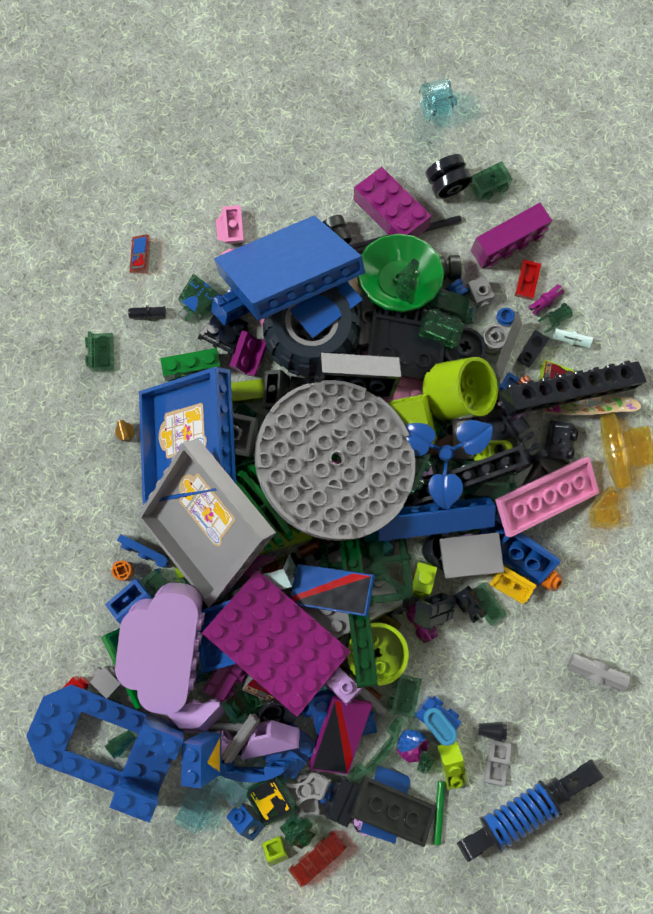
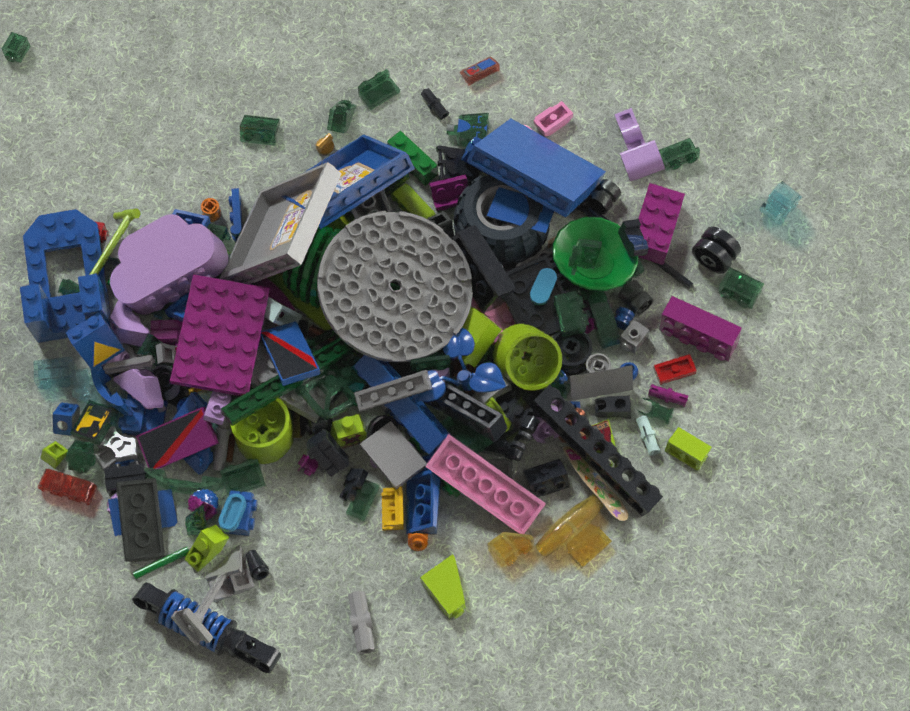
camera: 65 degrees right, 15 degrees down
none -> lime bar [89,208,141,275]
none -> light grey tile [156,343,176,366]
none -> light grey piece [171,545,242,646]
none -> clear green bracket [239,115,280,146]
none -> clear green slope [327,100,357,134]
none -> light grey tile [354,370,432,412]
none -> lime slope [420,554,466,620]
none -> dark azure tile [530,268,557,305]
none -> lavender plate [614,108,665,181]
none -> black leg [618,219,648,257]
none -> clear green bracket [659,138,700,171]
none -> lime hinge [665,427,712,471]

